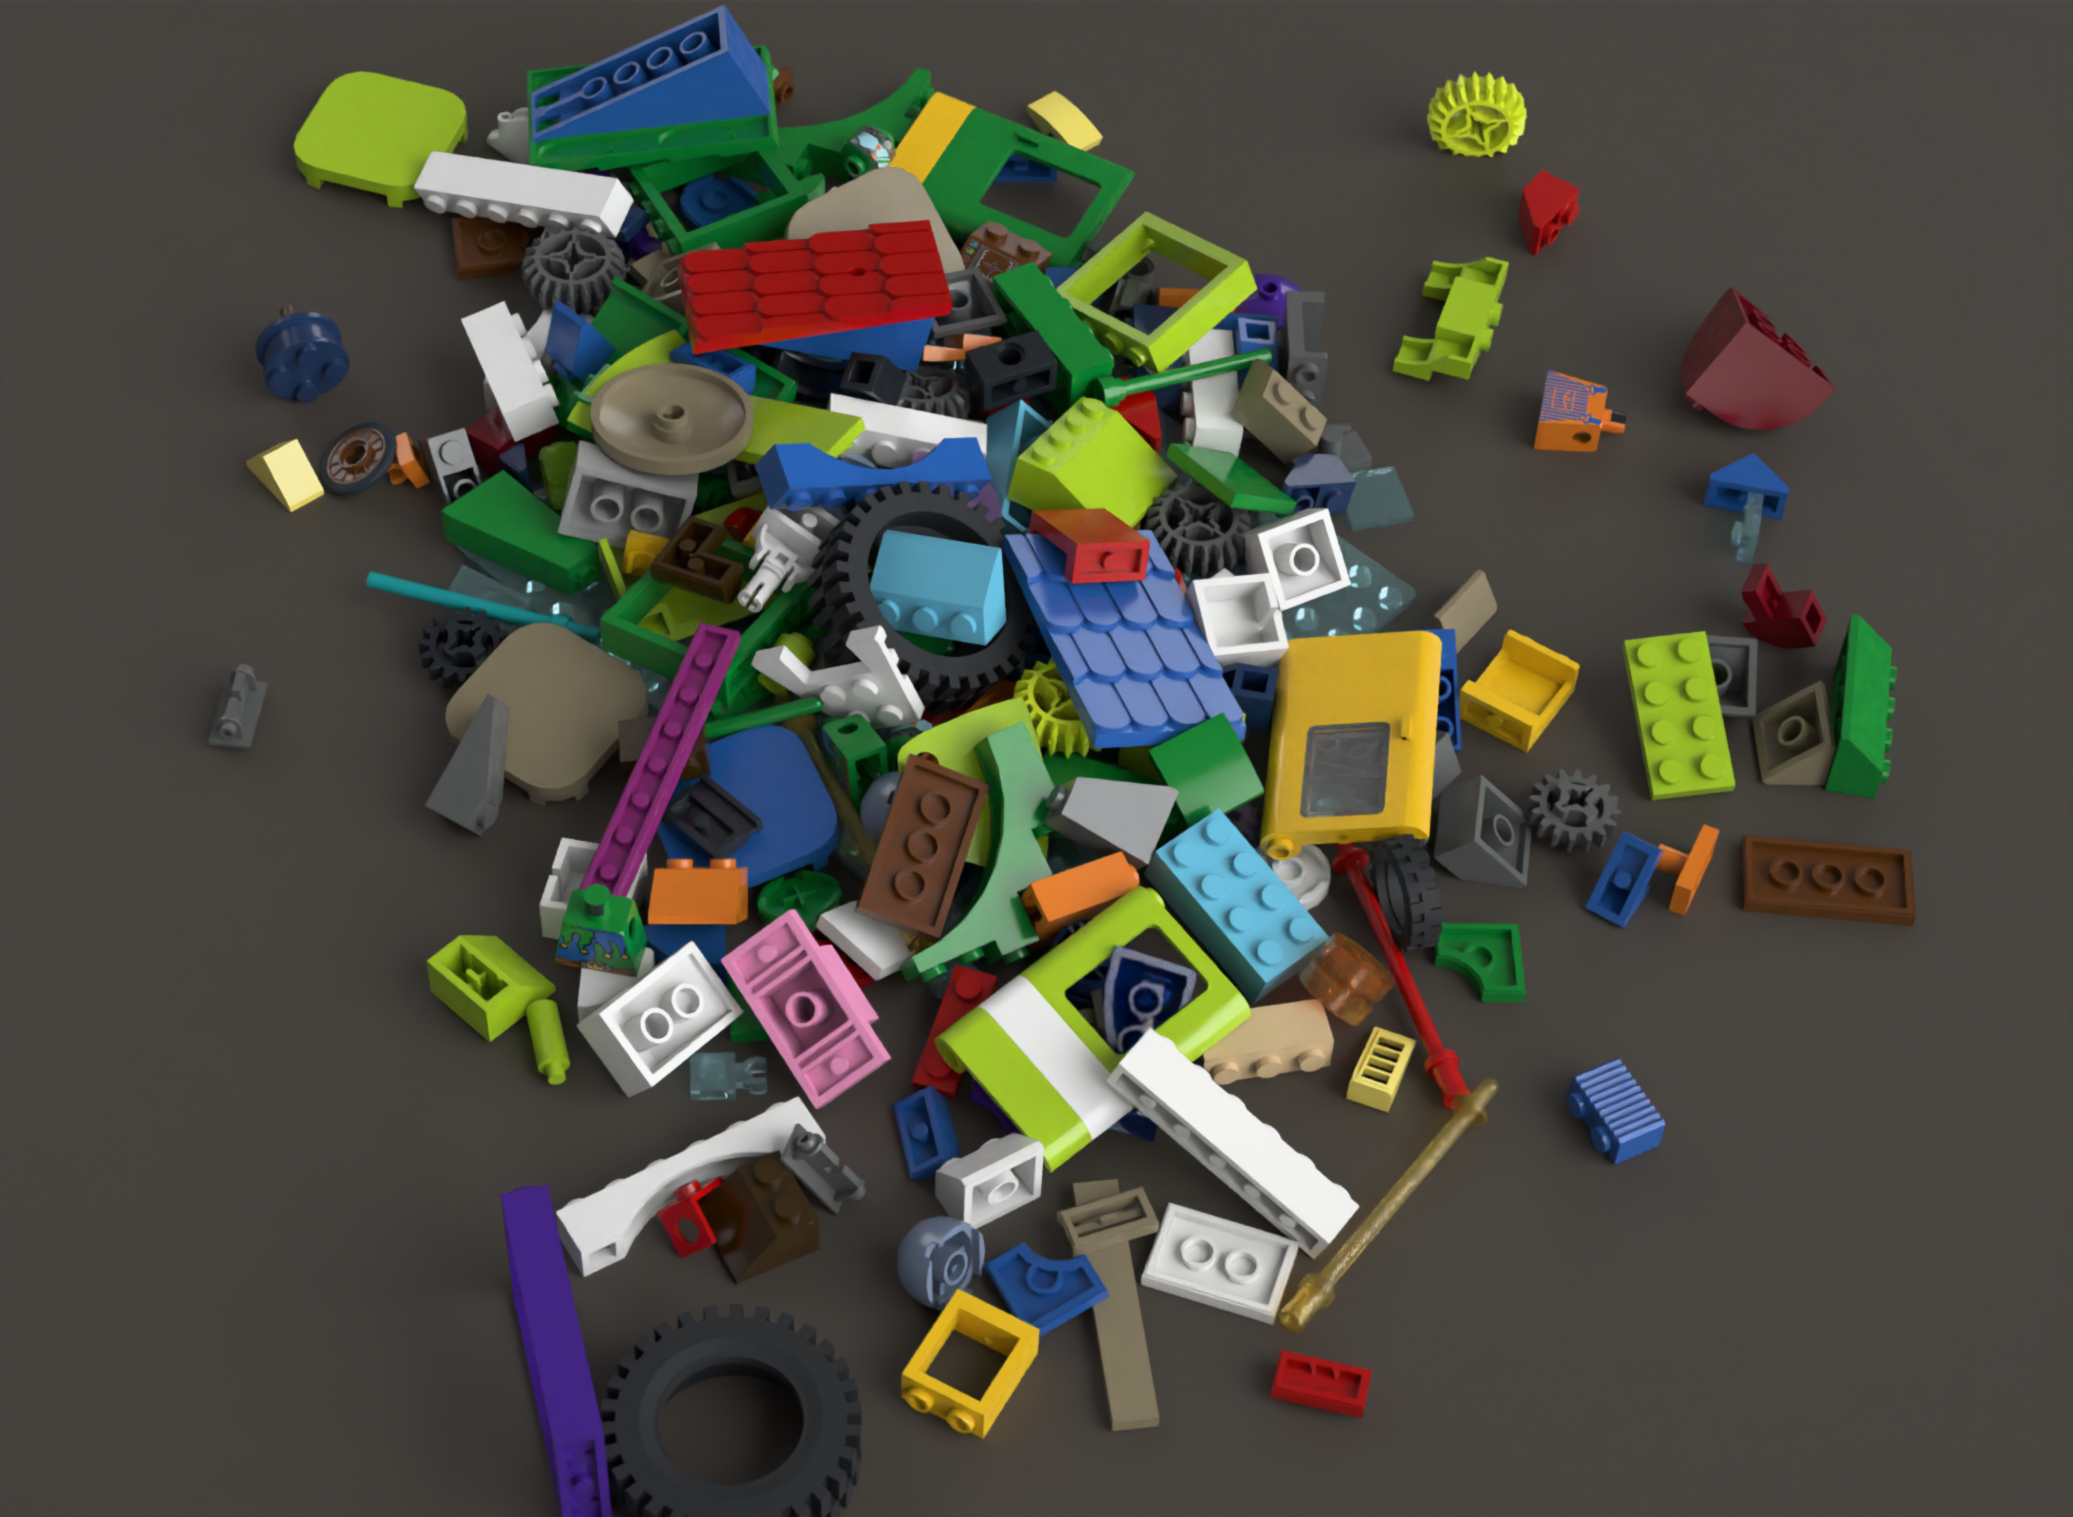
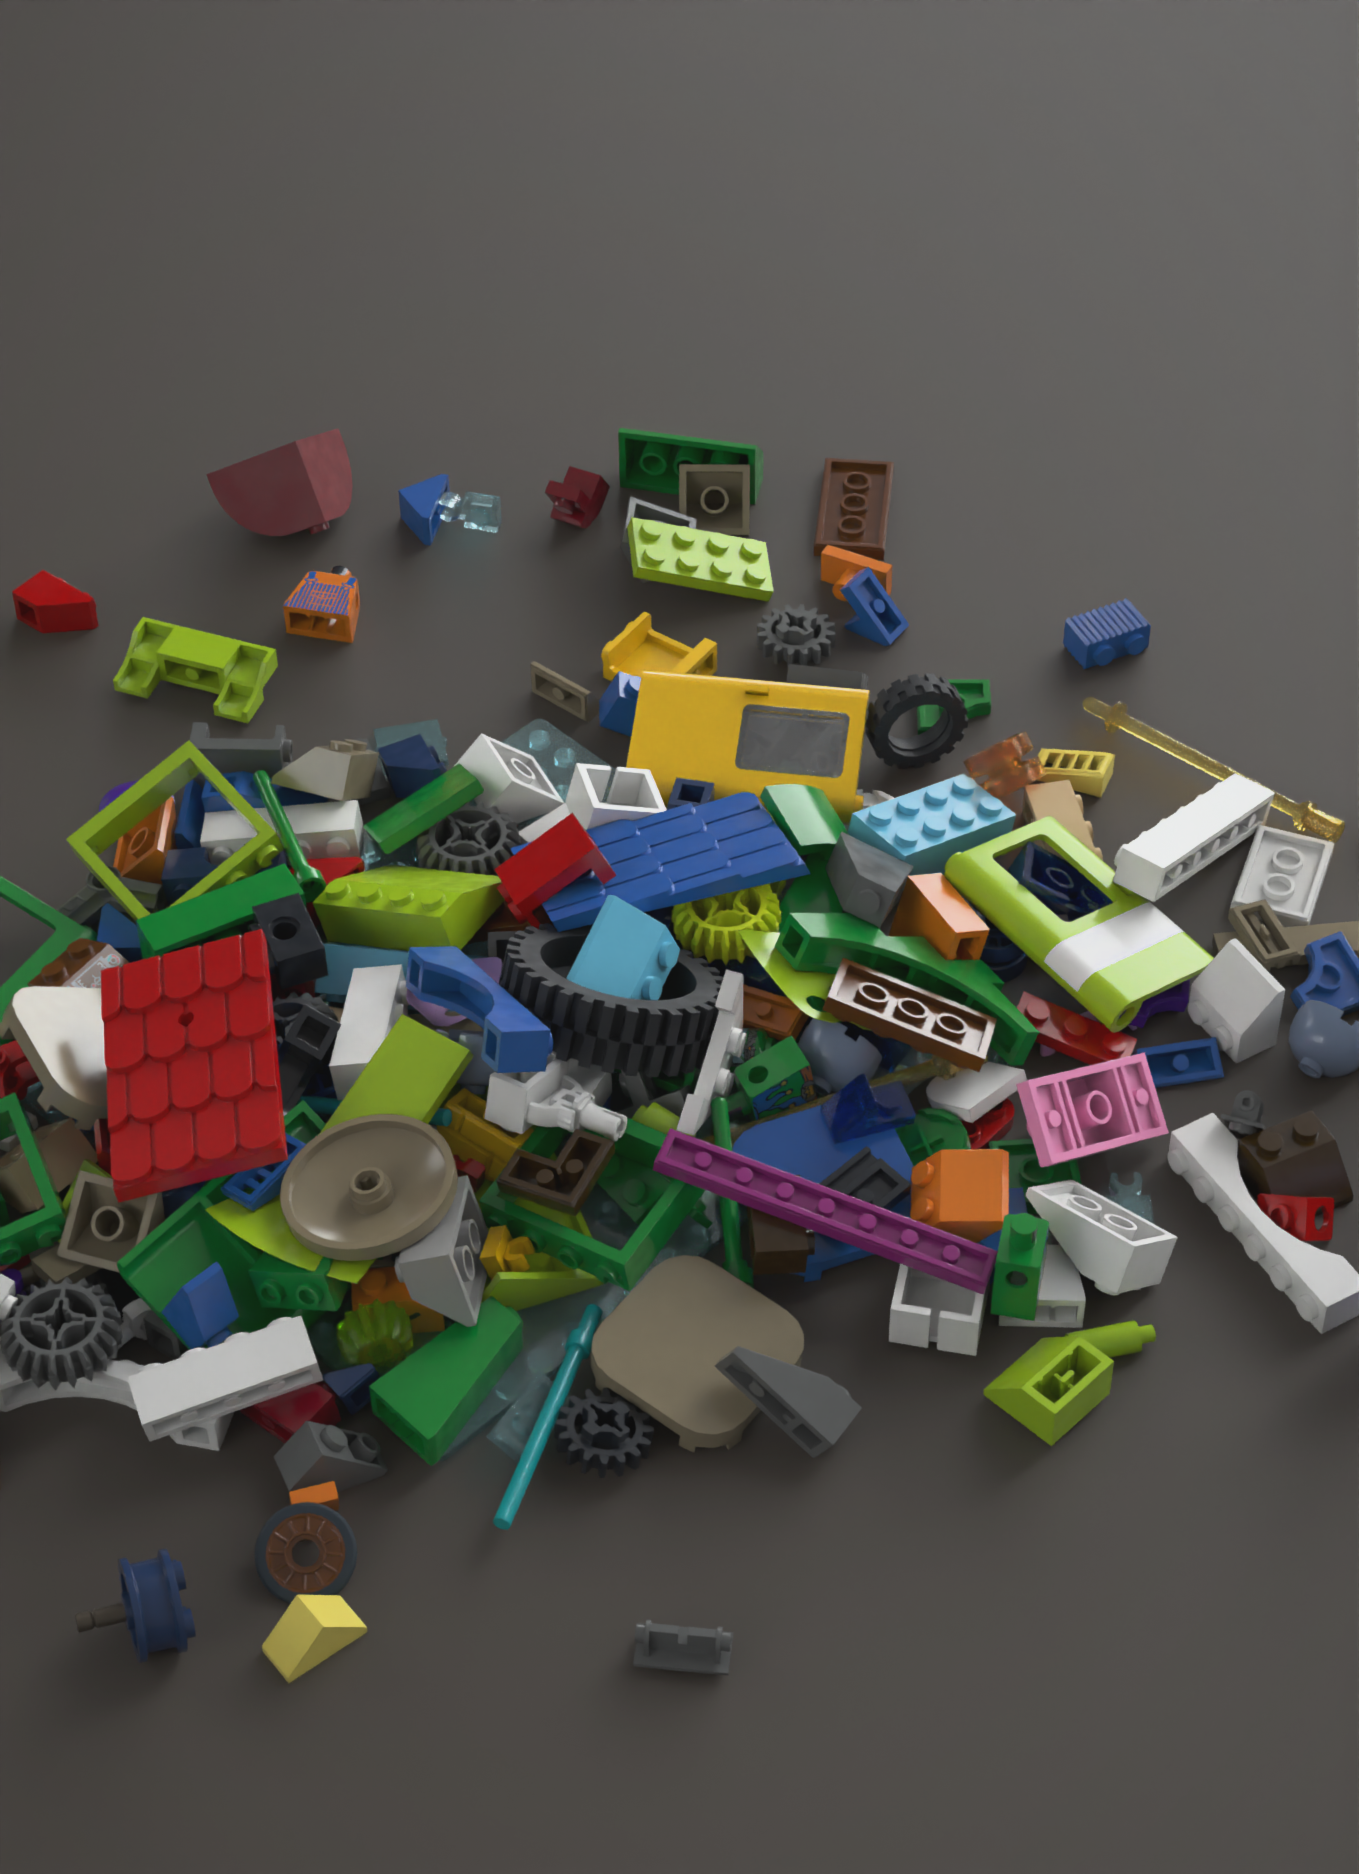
camera: 85 degrees left, 5 degrees down
red bar [1332,842,1471,1108] -> none
none -> clear blue slope [820,1074,916,1144]

